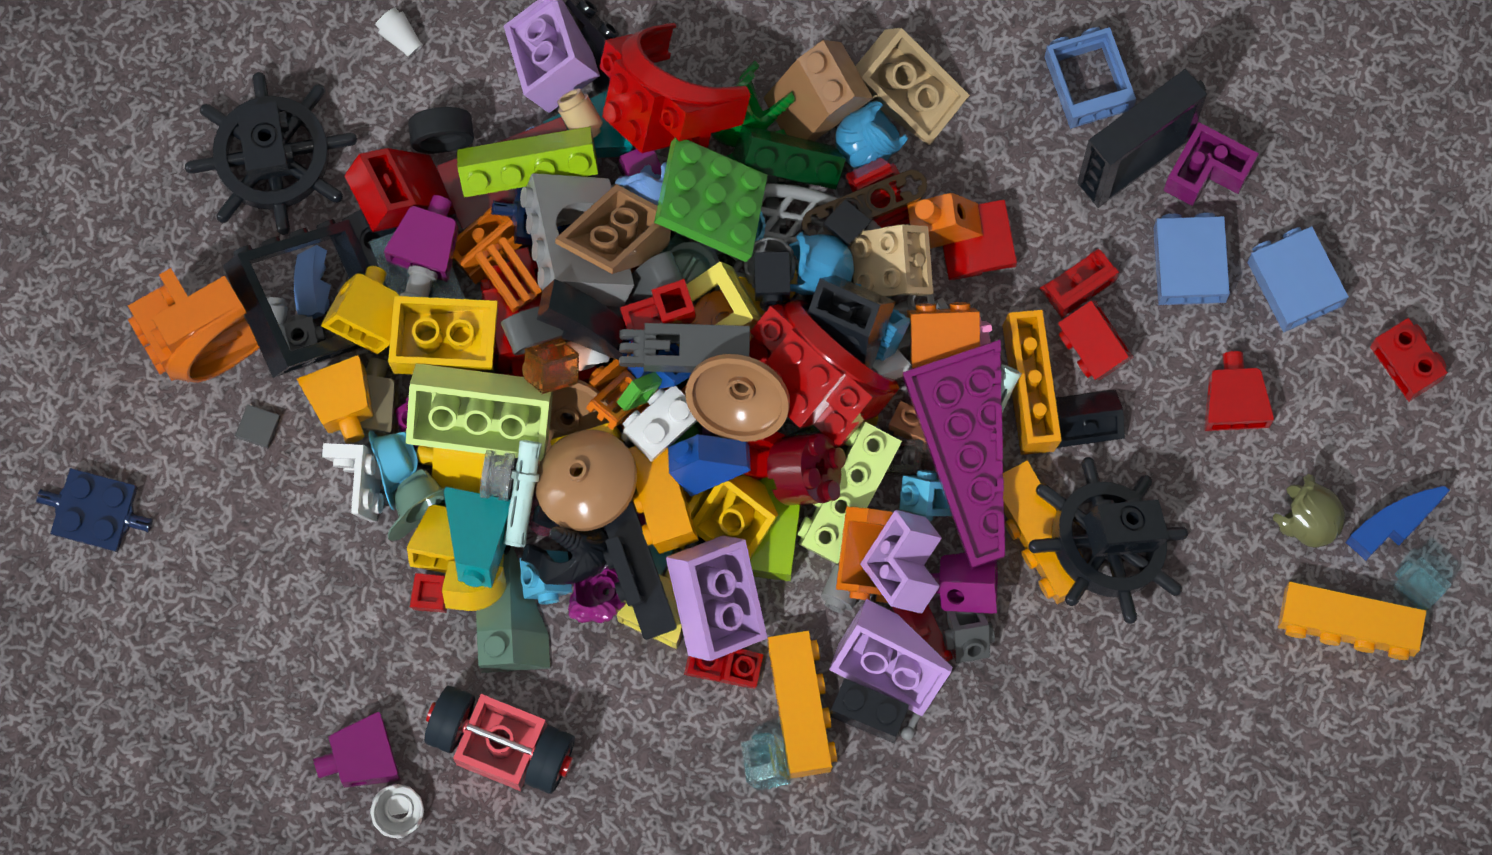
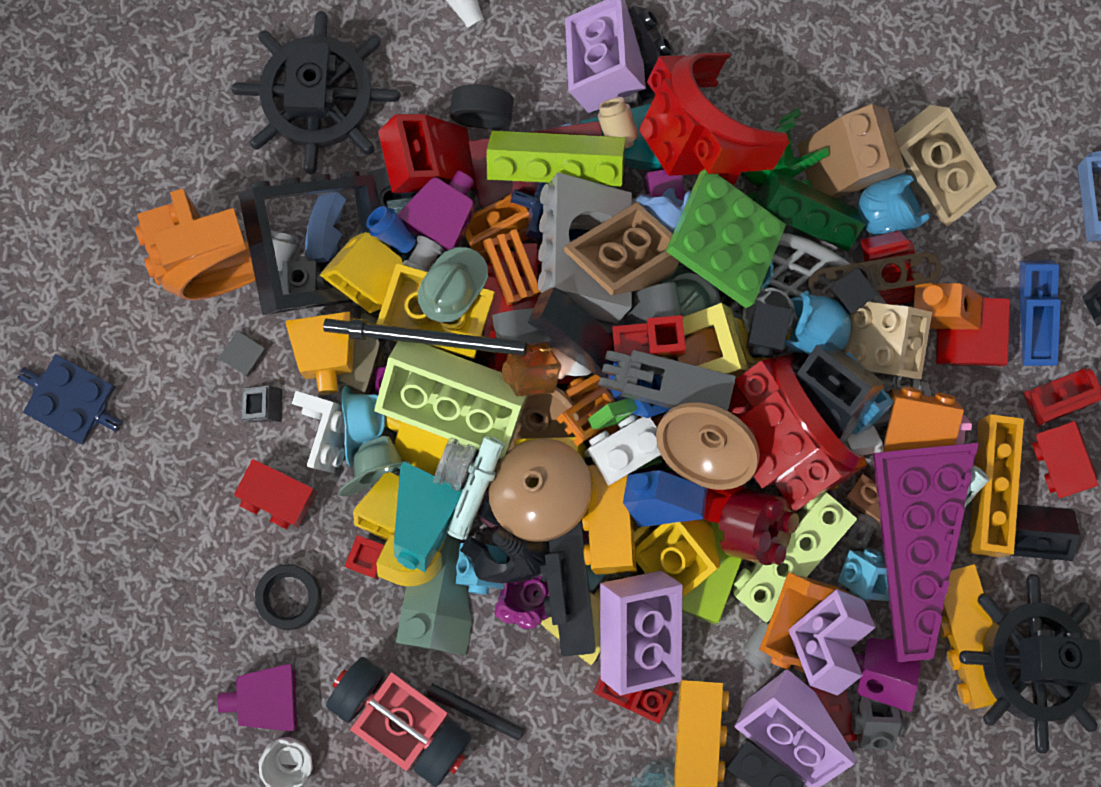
camera: 15 degrees right, 5 degrees up
none -> red brick [234,459,317,530]
none -> black slope [242,386,282,422]
none -> black tyre [255,564,322,630]
none -> black bar [323,318,528,356]
none -> blue cone [366,206,416,253]
none -> sand green piece [418,247,488,322]
none -> black bar [427,683,525,741]
none -> blue slope [1019,260,1061,366]

